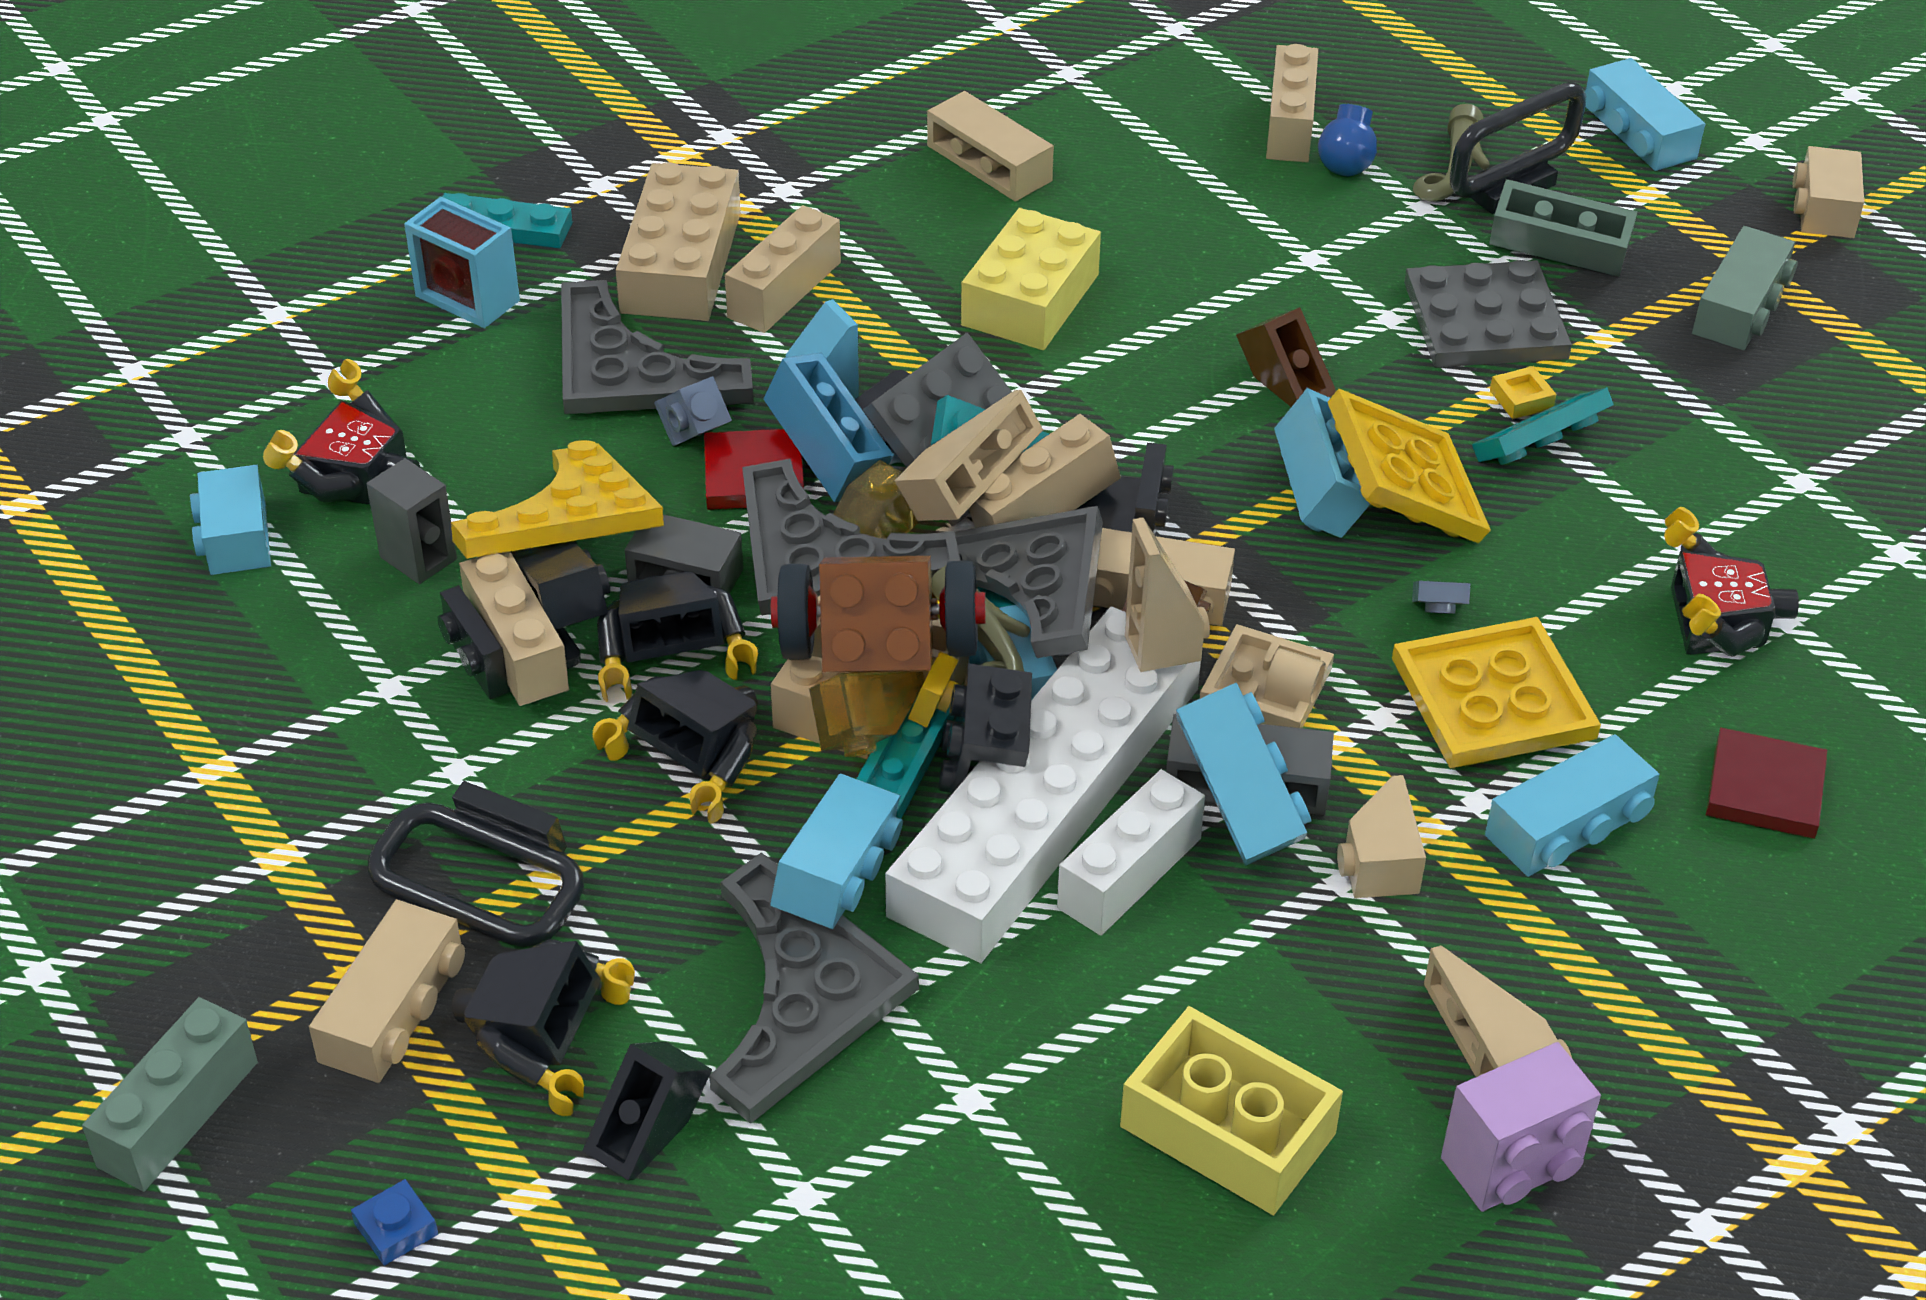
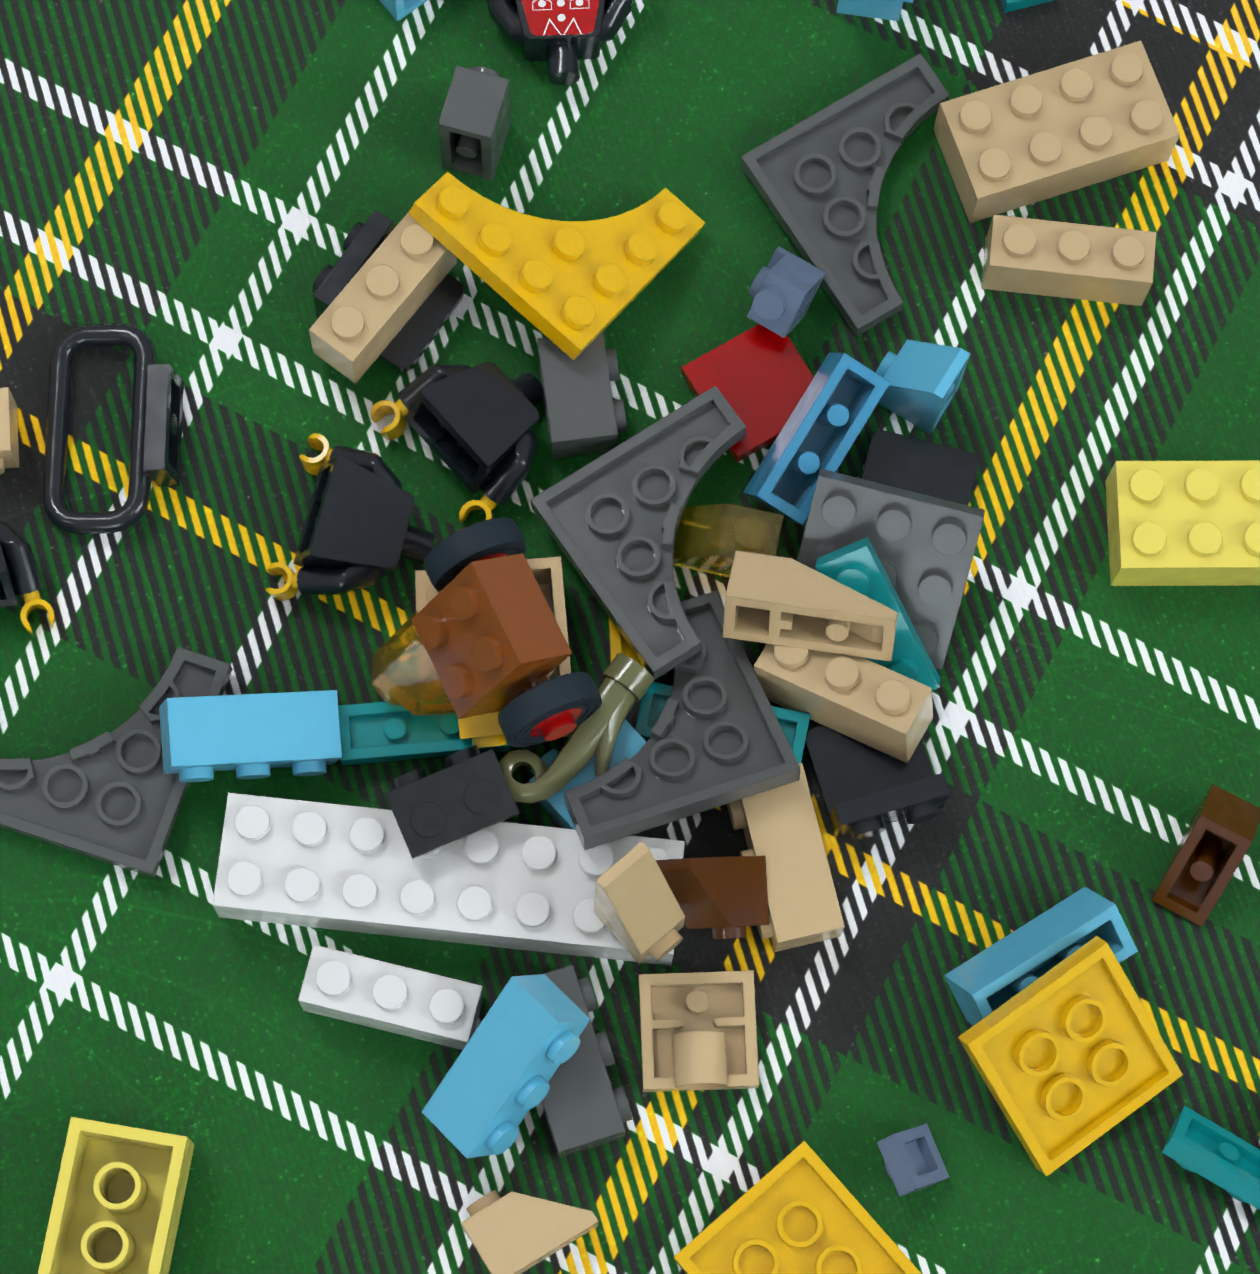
camera: 60 degrees right, 30 degrees up
black brick [510,540,610,630] -> none

